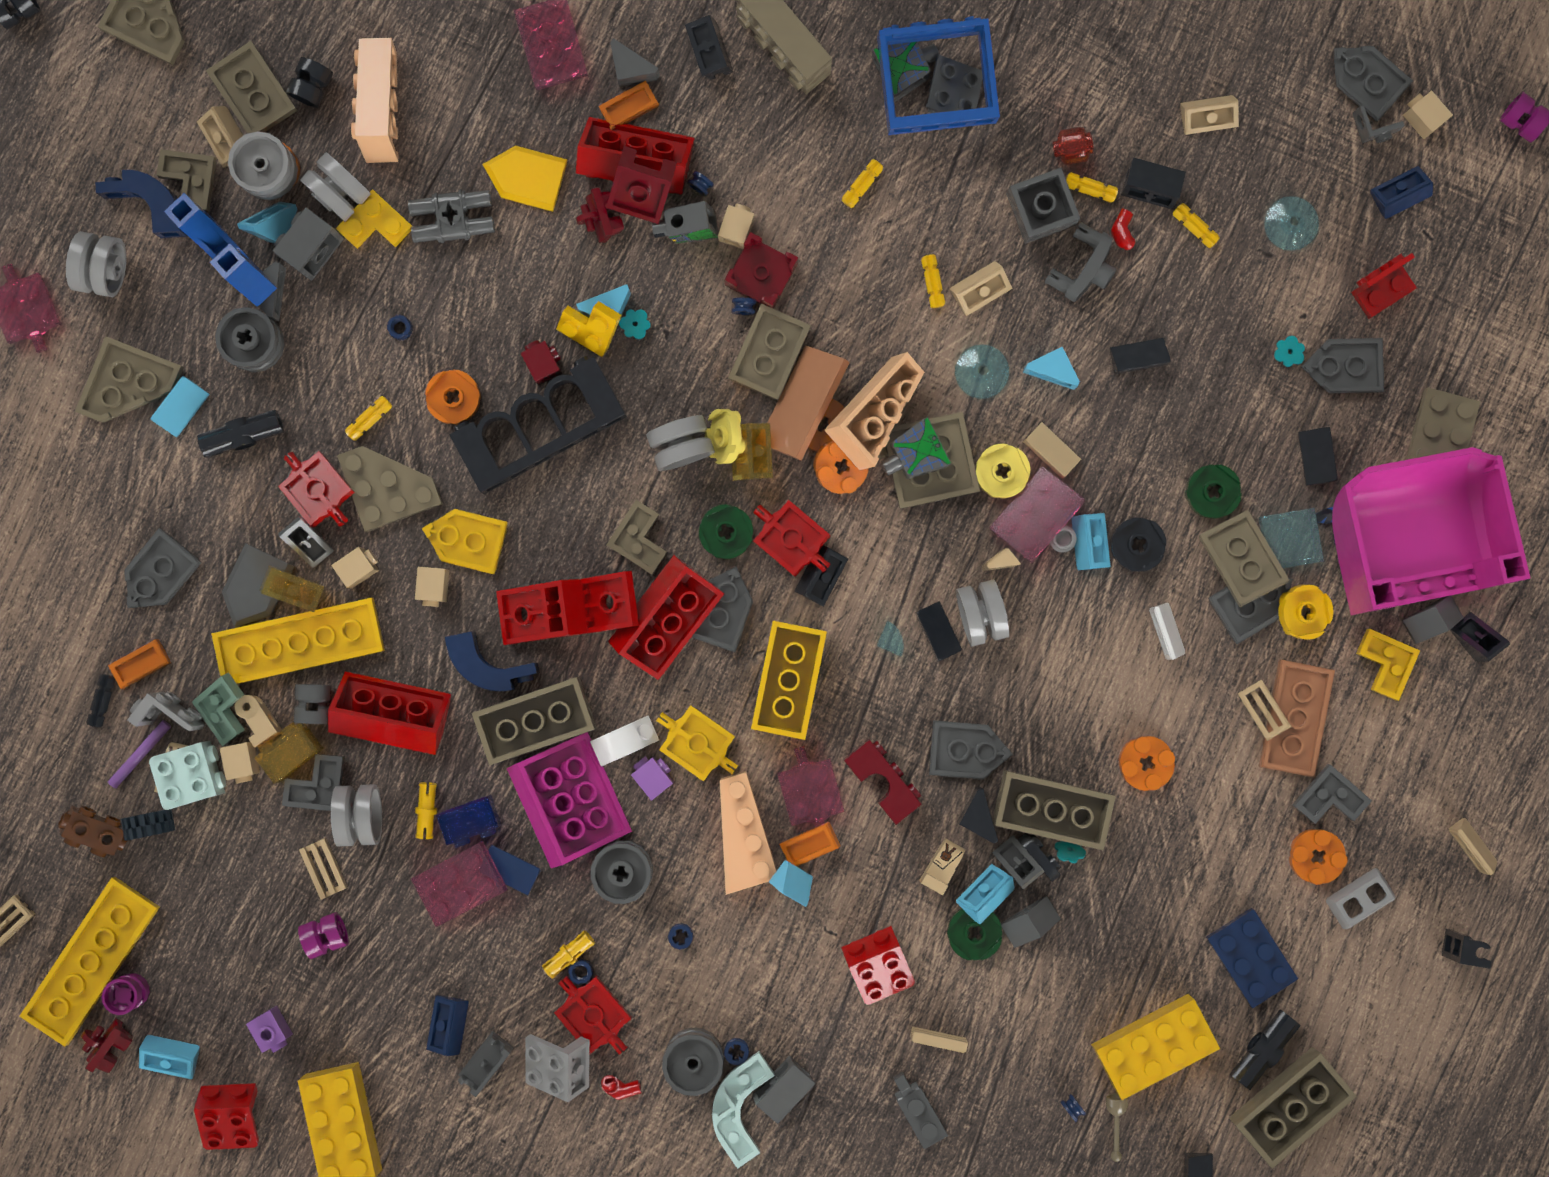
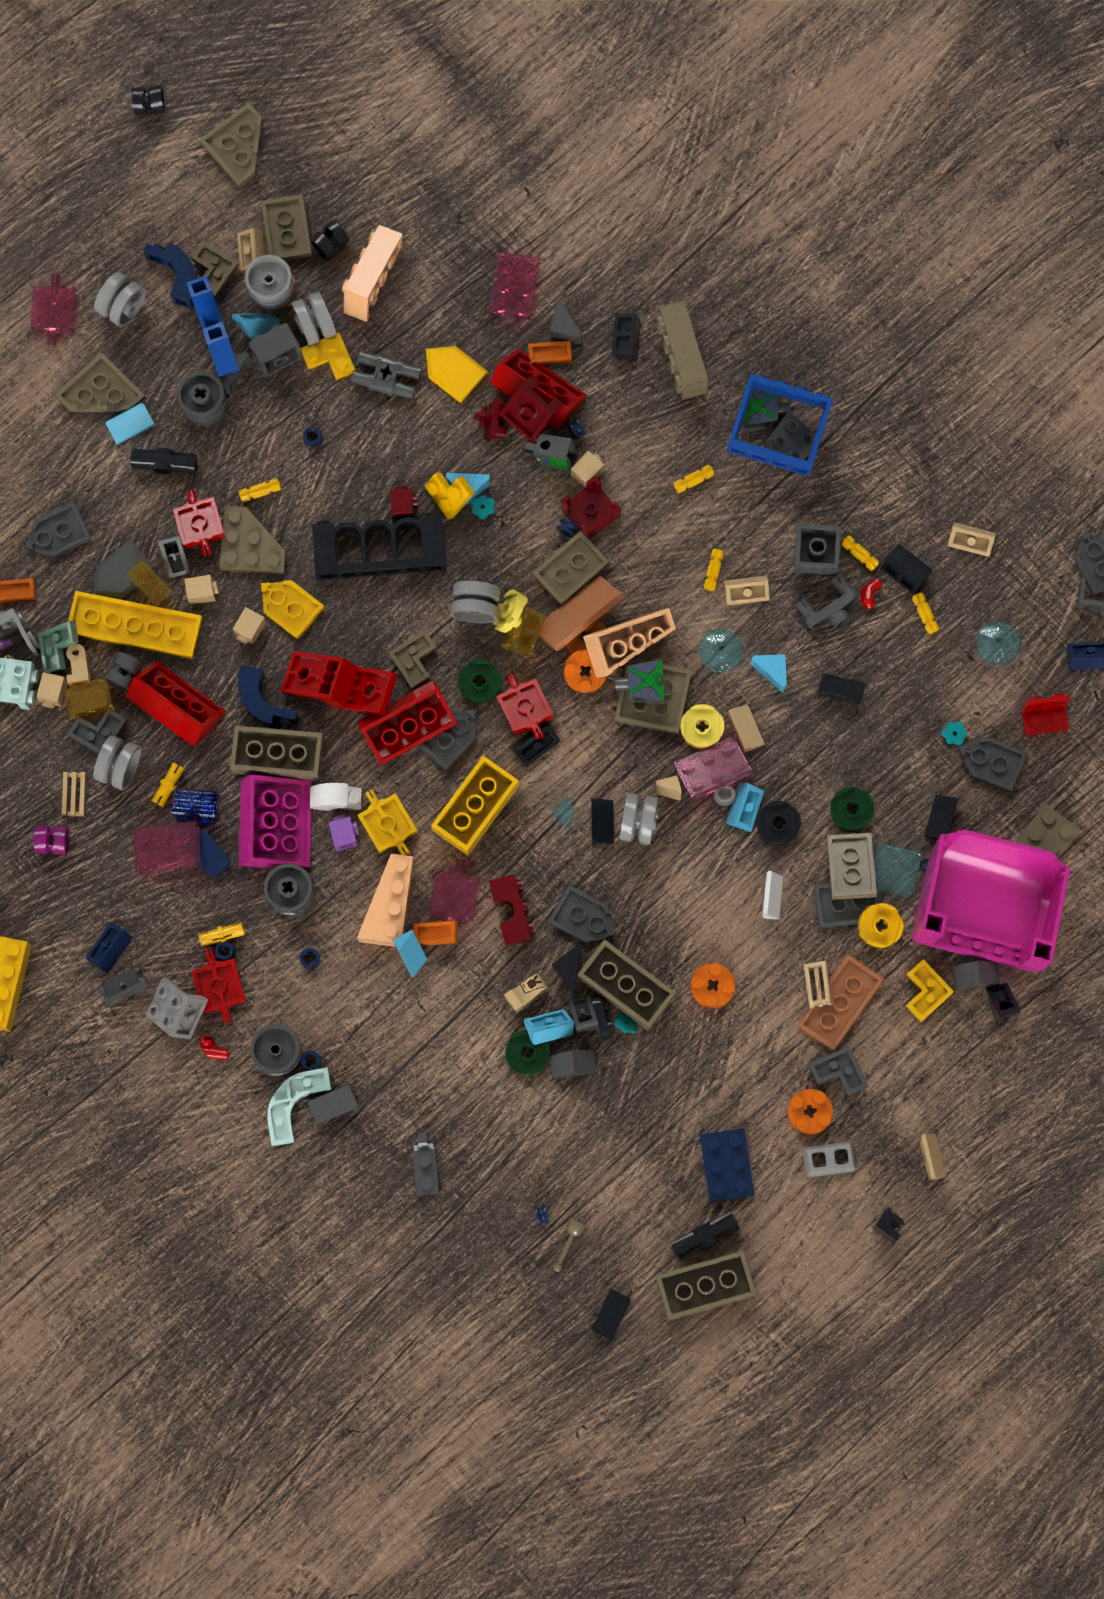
camera: 25 degrees right, 10 degrees down
orange plate [425,370,481,425] -> none
red bracket [841,926,915,1005] -> none
tan tile [910,1026,968,1053] -> none
clear red head [1053,127,1094,165] -> none
yellow brick [1091,994,1220,1100] -> none

